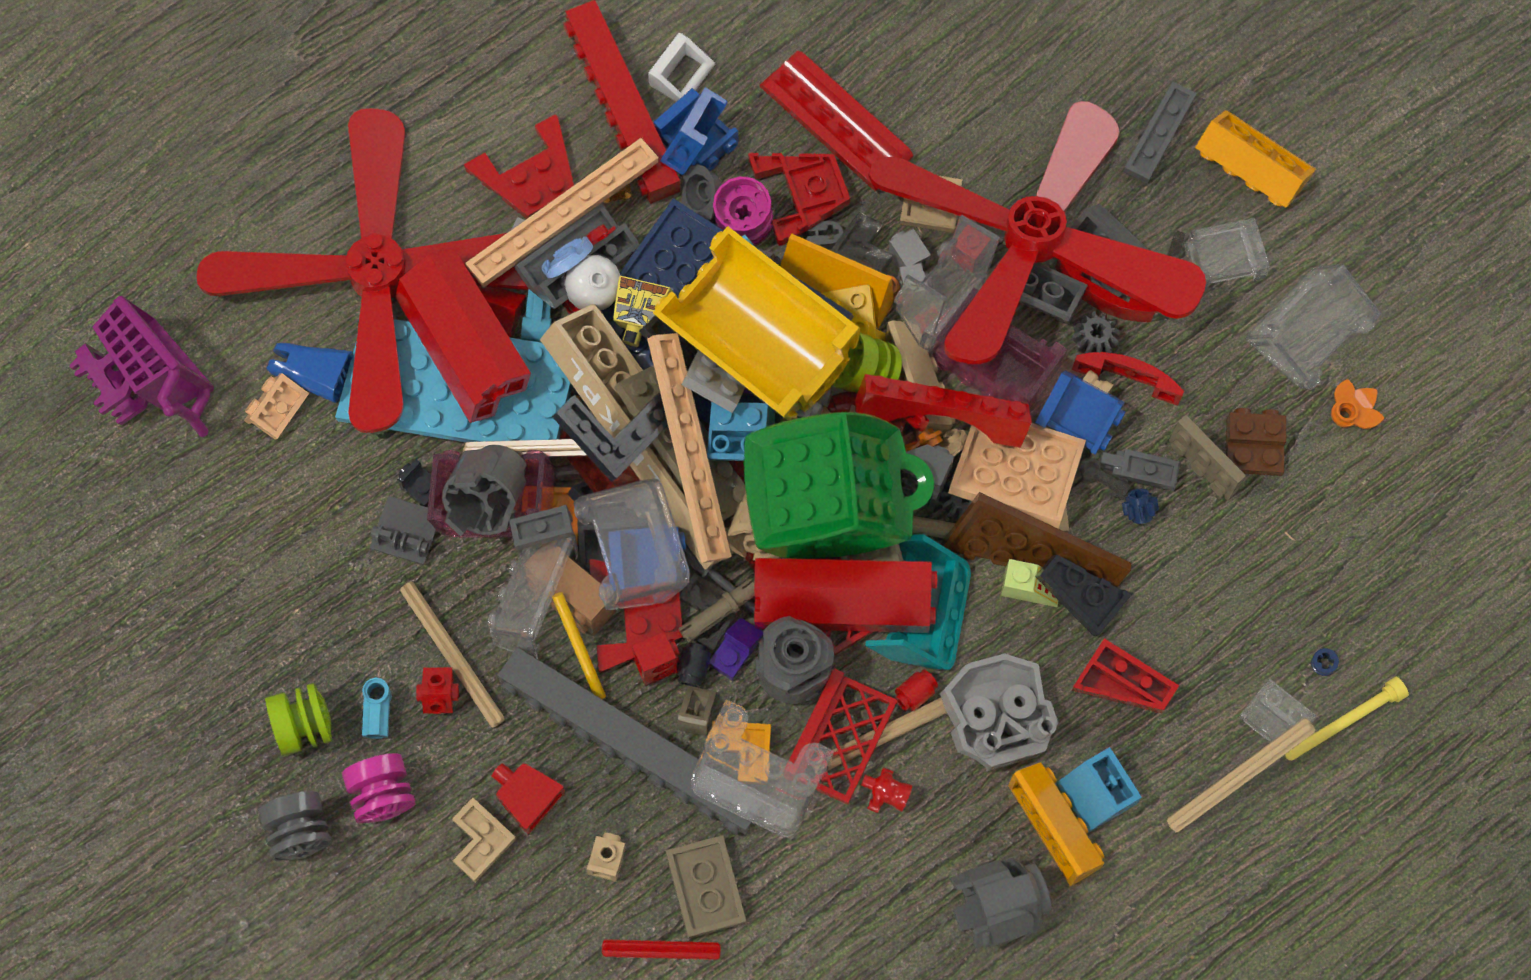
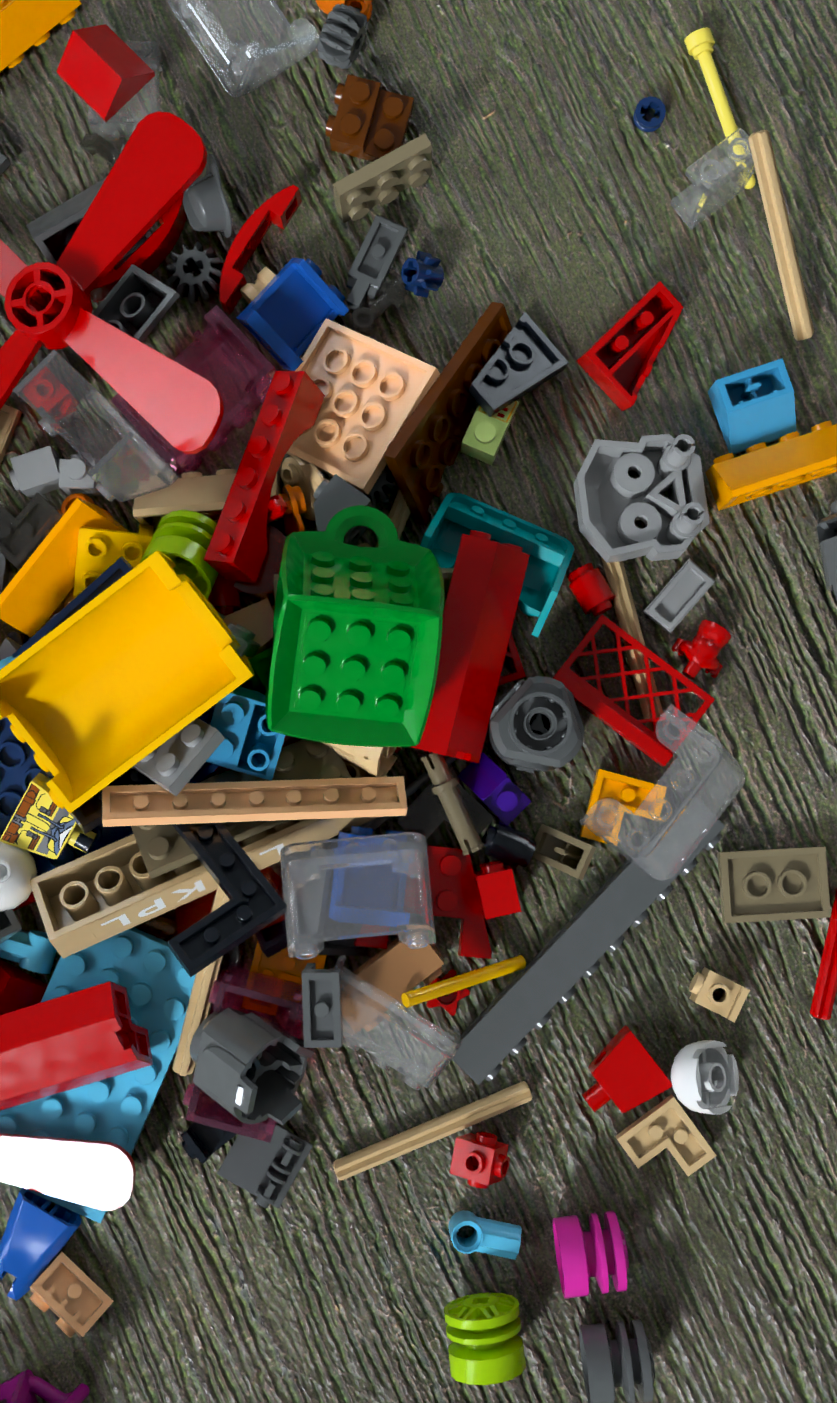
camera: 75 degrees left, 15 degrees up
none -> red slope [56,24,155,122]
none -> dark grey piece [183,154,232,238]
none -> dark grey gear [317,4,368,69]
none -> red plate [426,969,470,1016]
none -> light grey tile [643,558,715,634]
none -> white cylinder [670,1040,739,1115]

